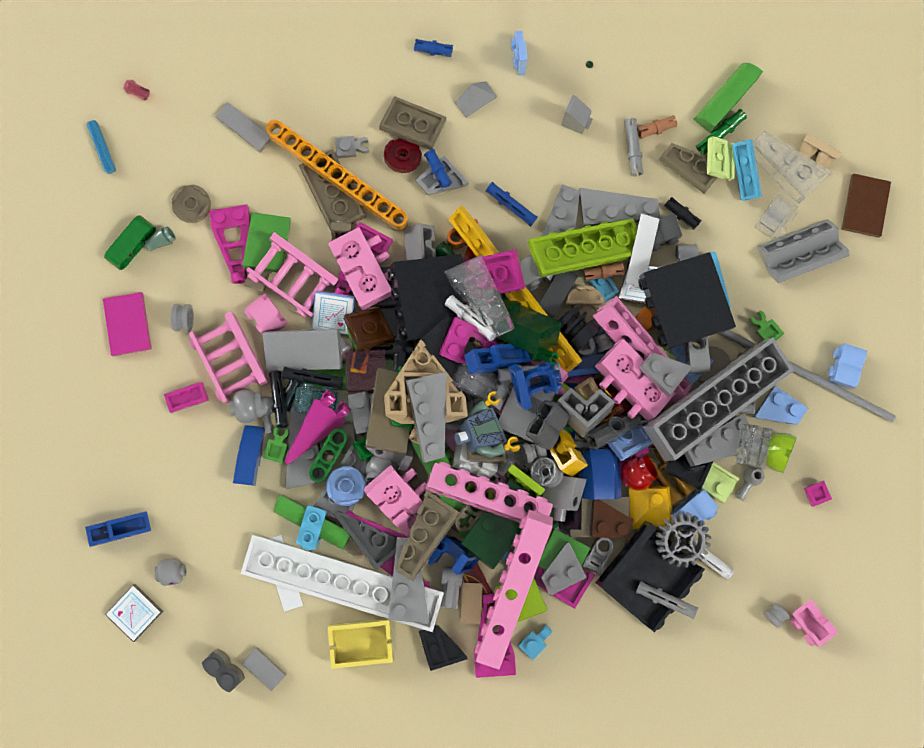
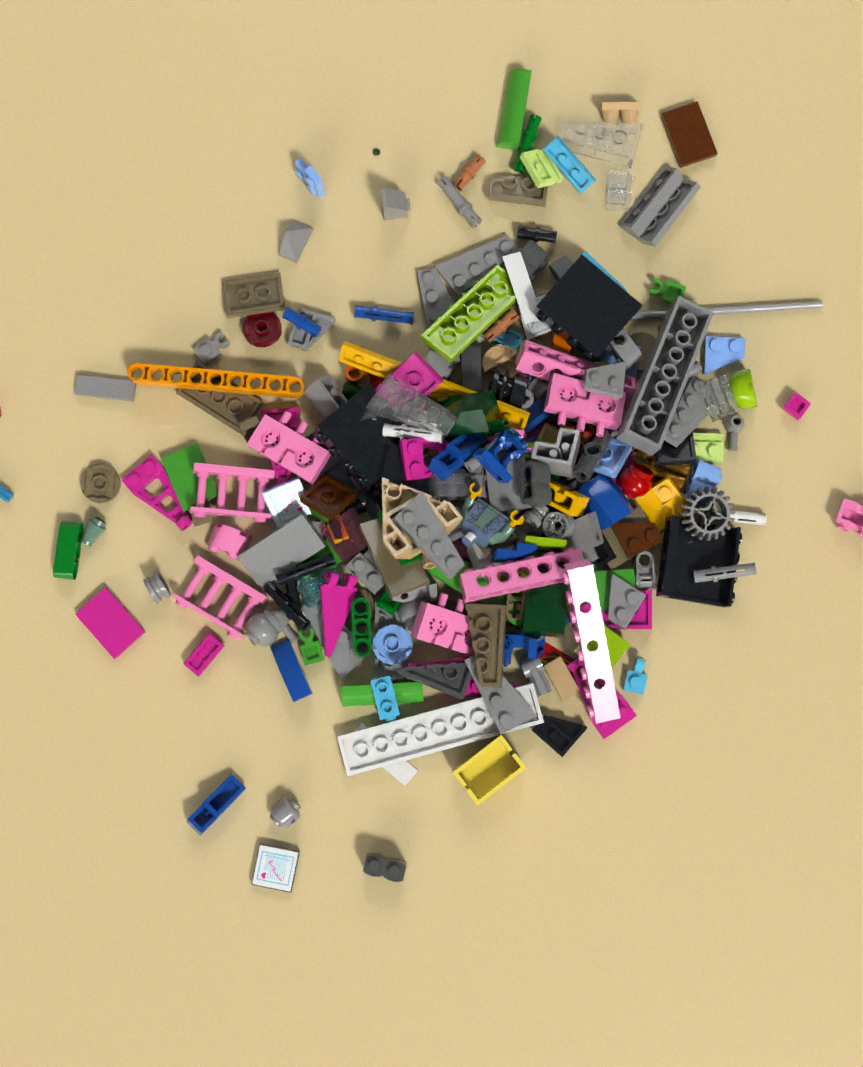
camera: 30 degrees left, 0 degrees up
light grey tile [242,648,286,691] -> none
blue pin [414,39,453,57] -> none
light grey wheel [764,603,790,629] -> none
light blue brick [828,343,867,389] -> none
none -> blue slope [491,543,537,562]

